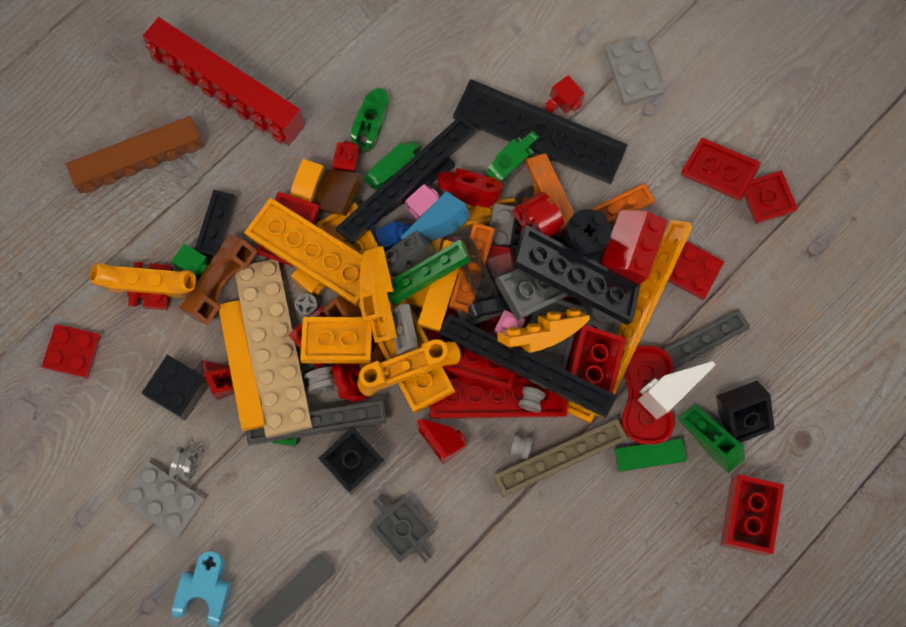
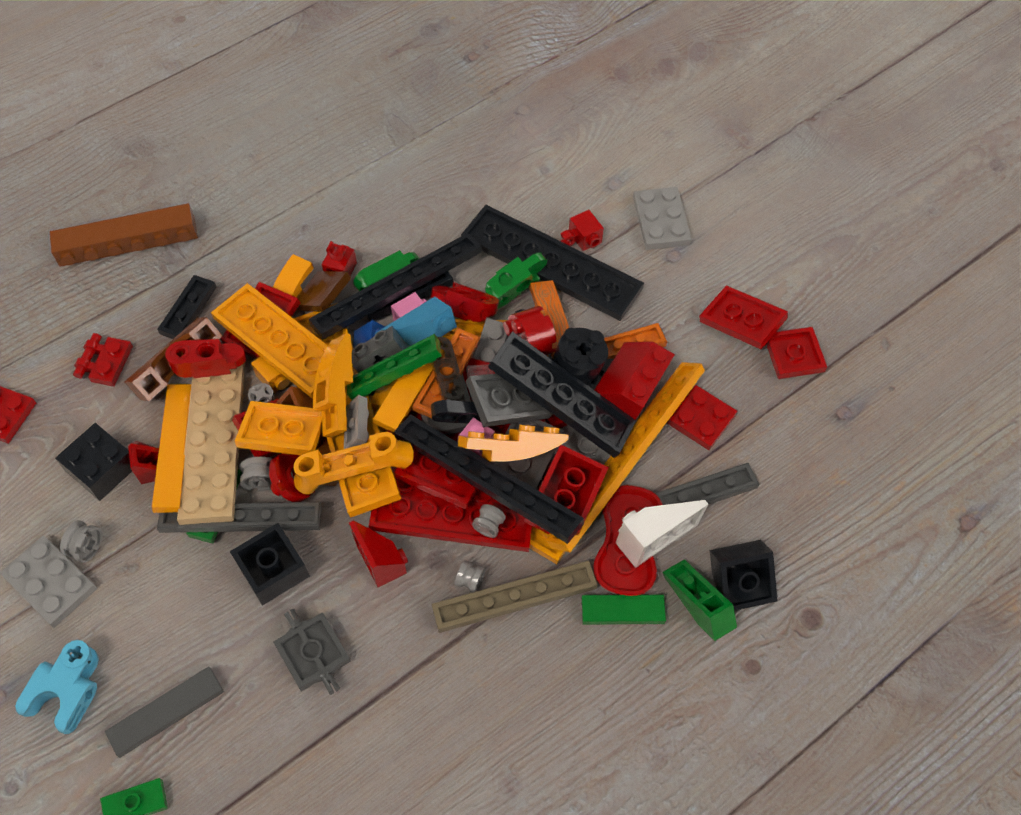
camera: 15 degrees right, 15 degrees down
light orange plate [90,262,197,298] -> none
red brick [142,17,304,146] -> none
green brick [171,244,209,281] -> none
green piece [350,88,389,153] -> none
red brick [720,474,784,556] -> none
none -> red piece [165,339,246,378]

